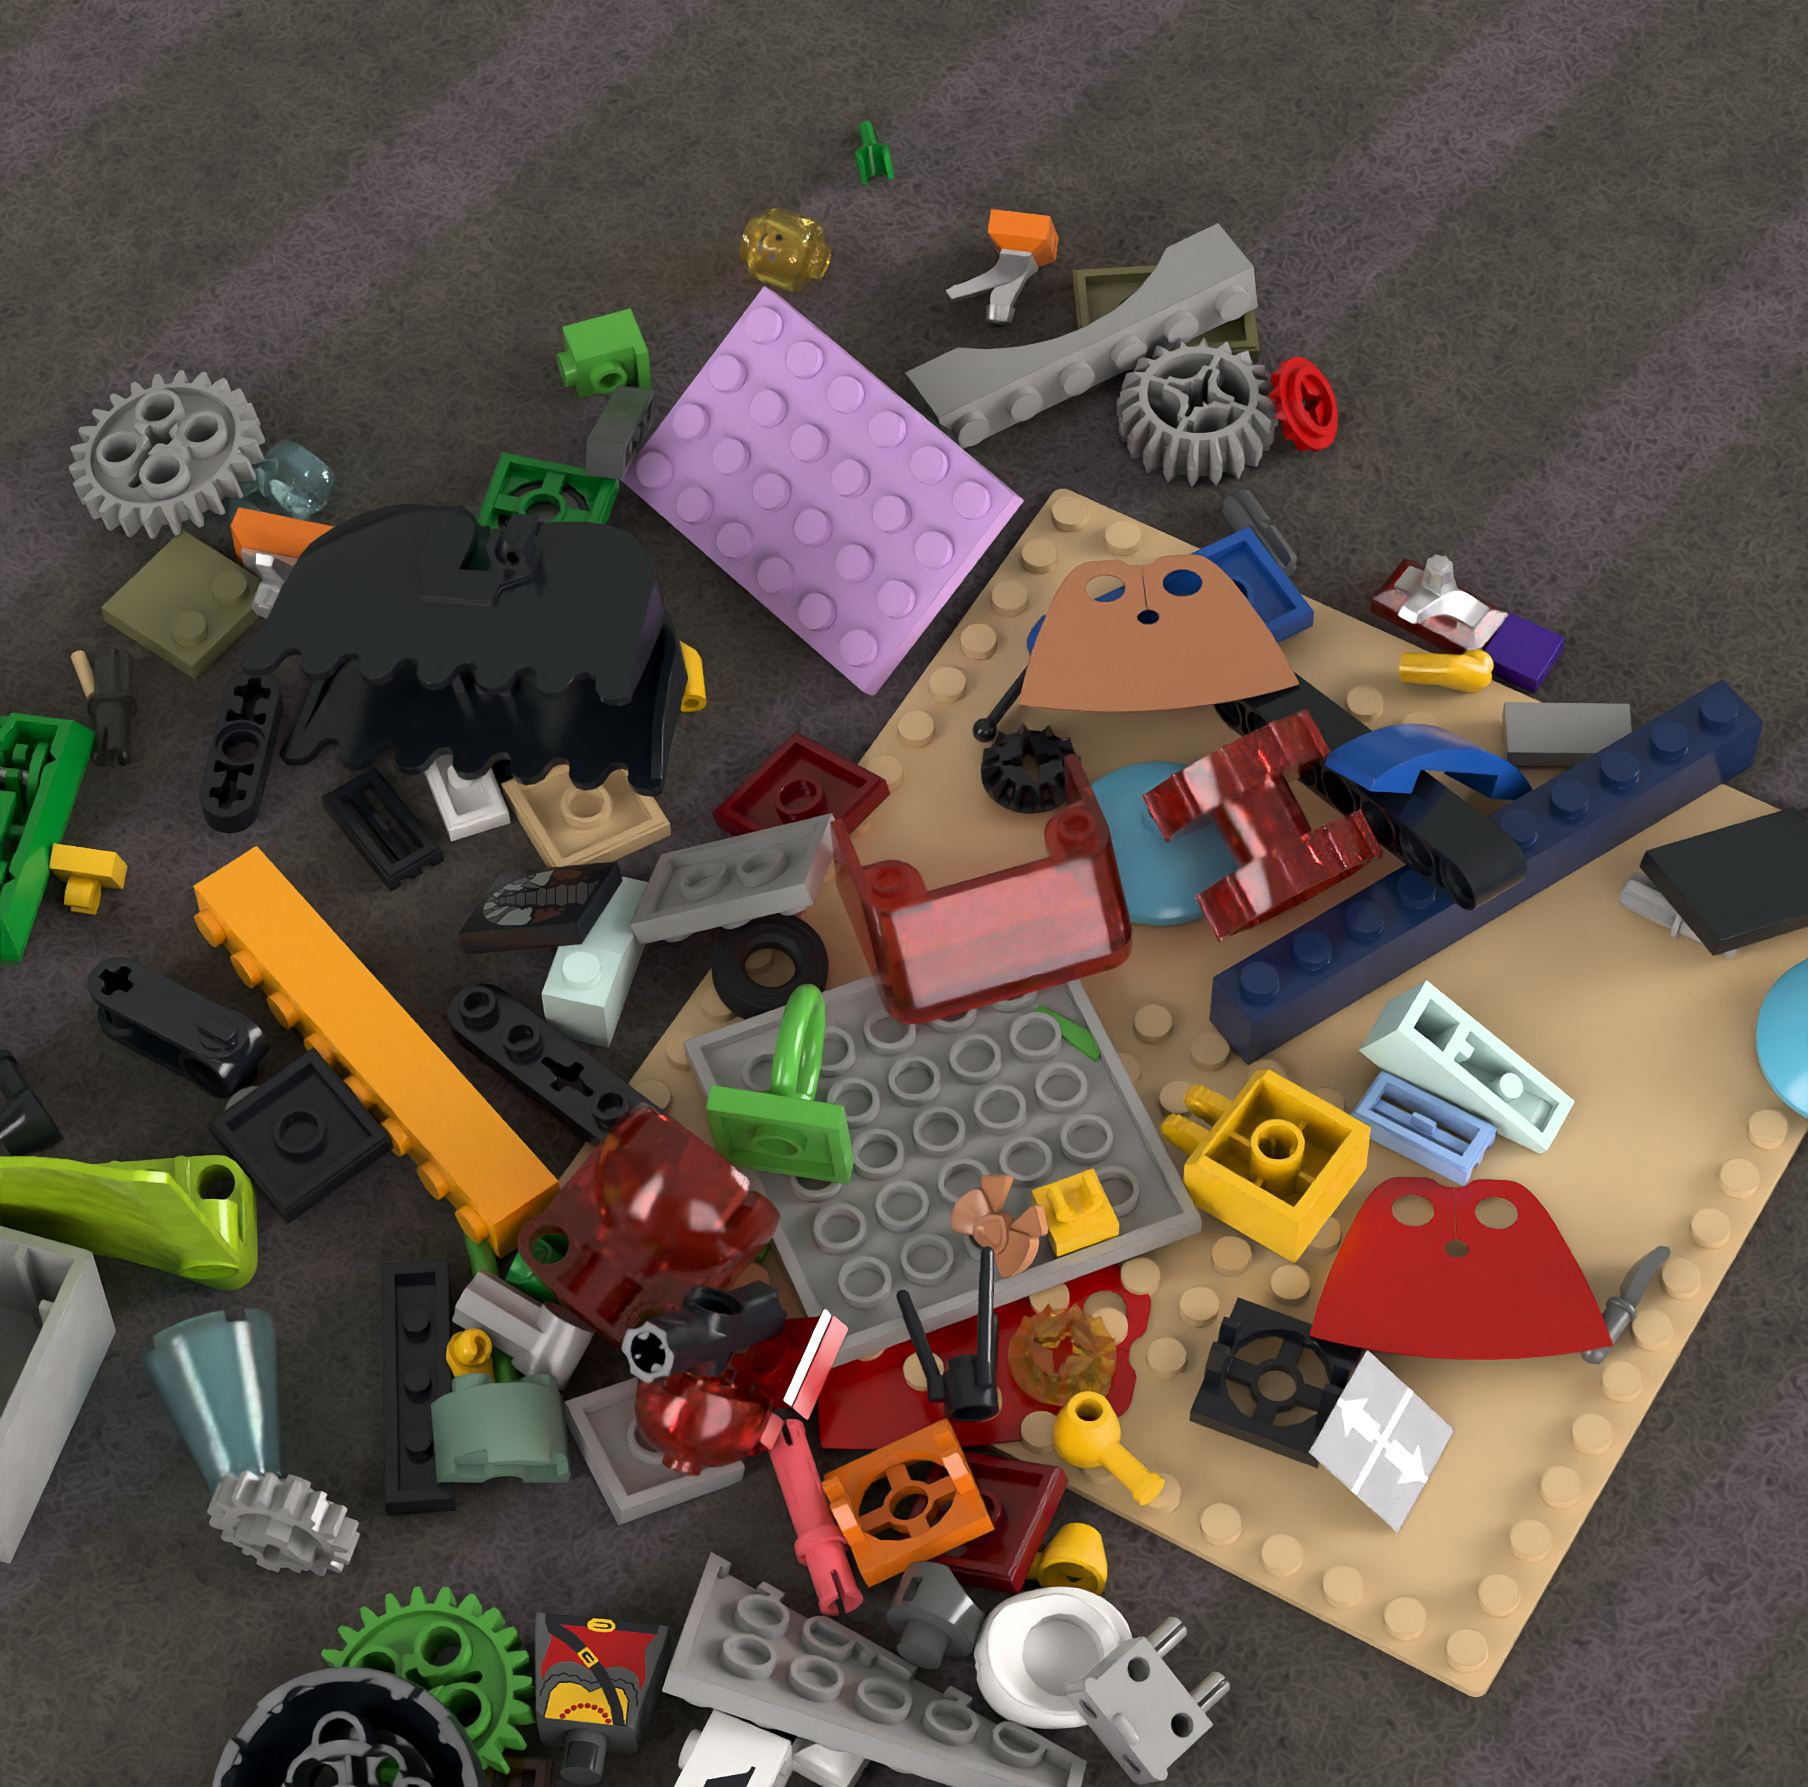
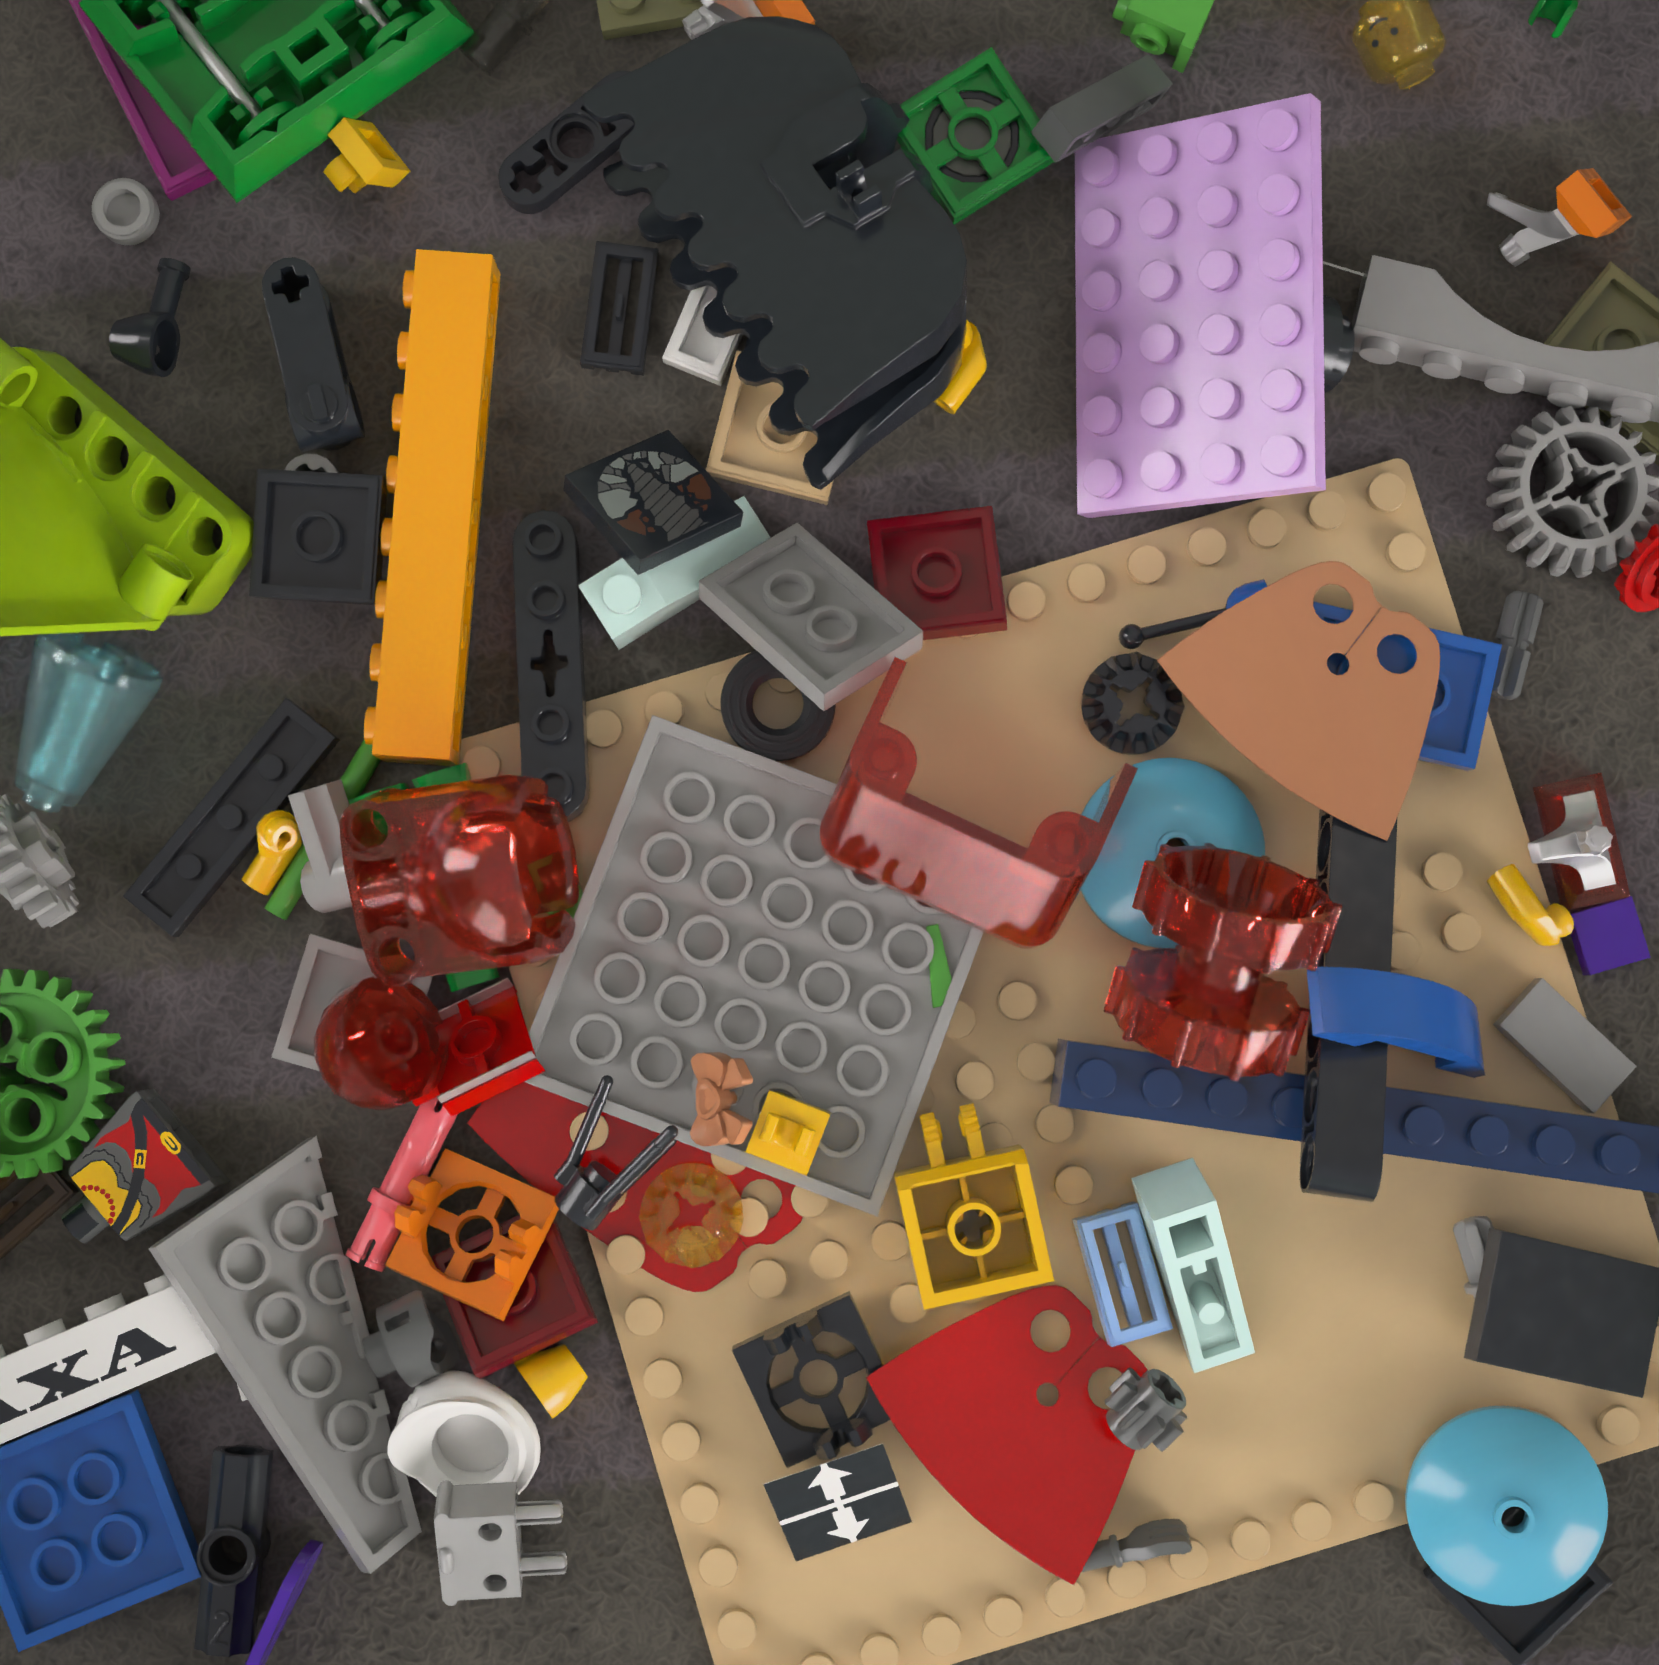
camera: 40 degrees right, 30 degrees up
sand green cylinder [431,1373,571,1483] -> none
black piece [621,1280,787,1384] -> none
bright green tile [706,984,854,1185] -> none
yellow bar [1052,1391,1165,1506] -> none
none -> dark grey gear [1105,1367,1187,1452]

